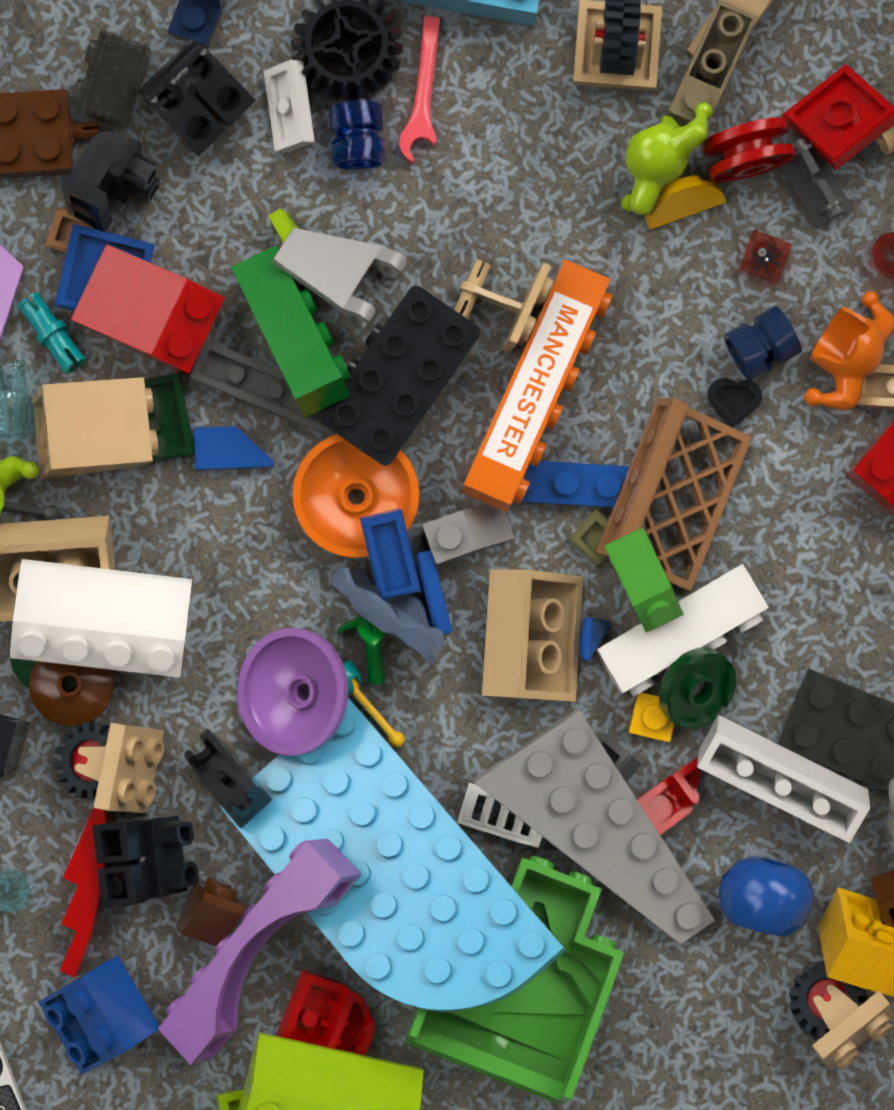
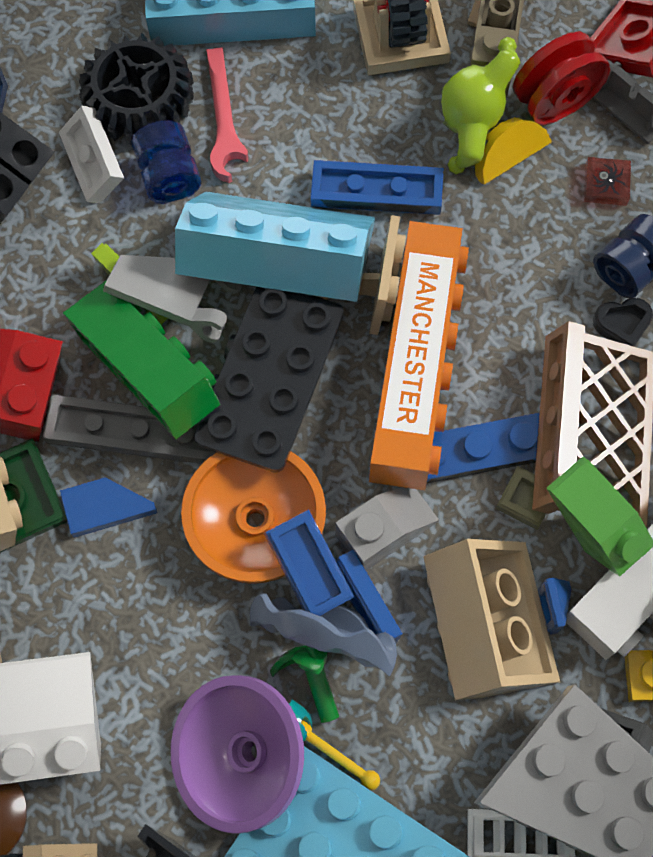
camera: 10 degrees left, 15 degrees down
none -> medium azure slope [175,192,375,302]
none -> blue plate [311,160,444,215]

